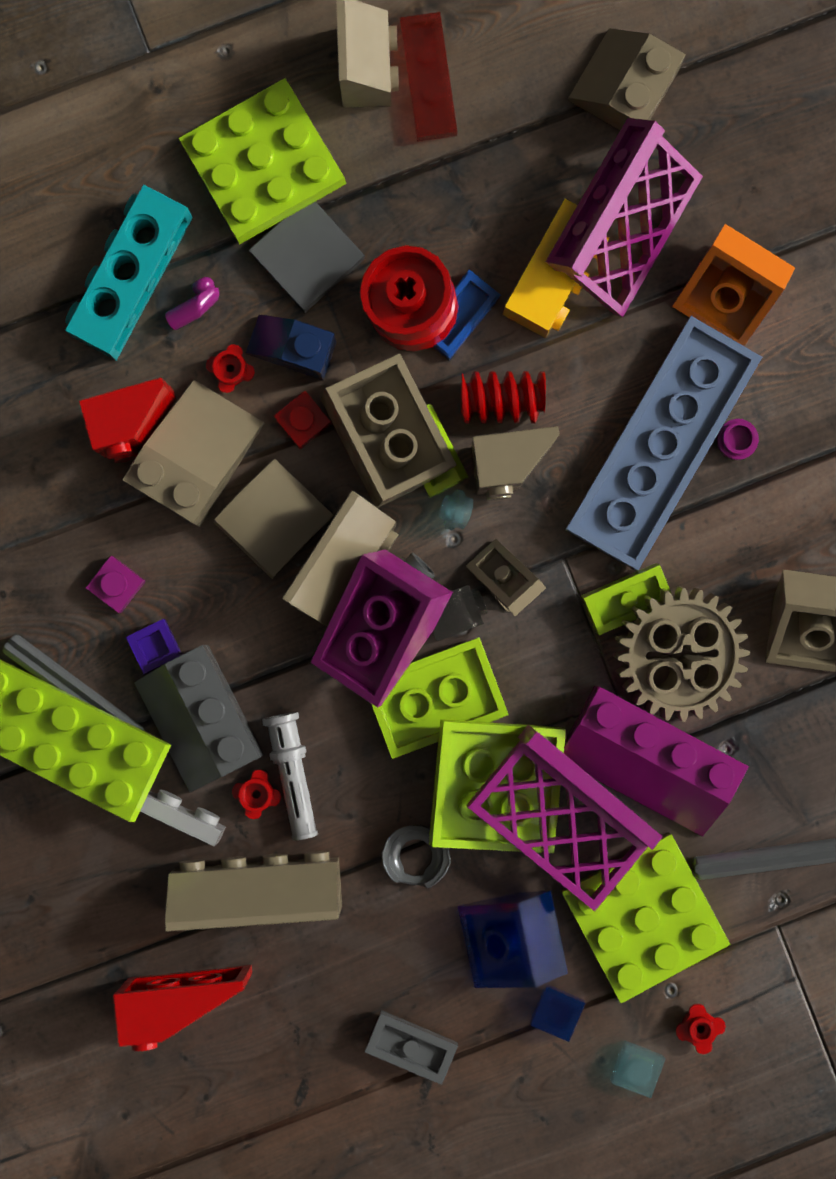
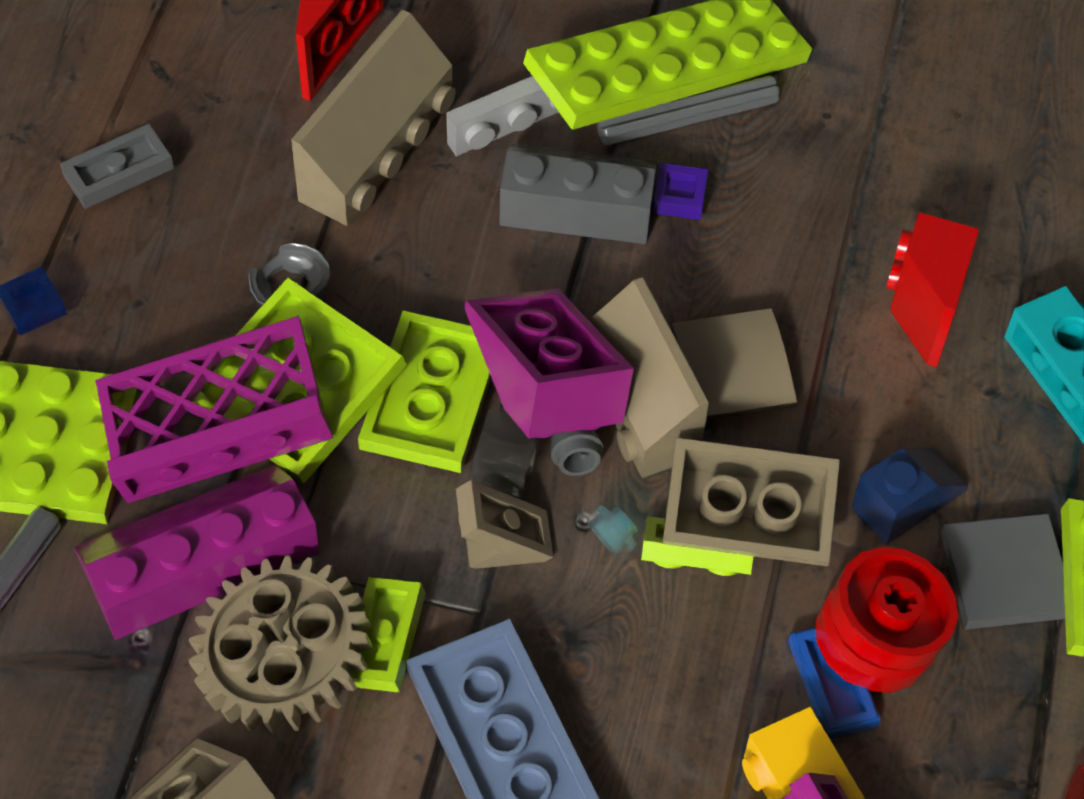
camera: 120 degrees right, 30 degrees down
magenta plate [86,555,146,613] -> none
dark tan slope [123,380,264,527] -> none
magenta arm [165,277,220,330] -> none
red plate [206,344,255,393] -> none
red plate [232,770,281,819] -> none
light grey pin [262,712,318,841] -> none
red plate [274,390,332,450] -> none
clear blue slope [458,891,568,988] -> none
red piece [461,371,546,424] -> none
dark tan slope [471,426,559,501] -> none

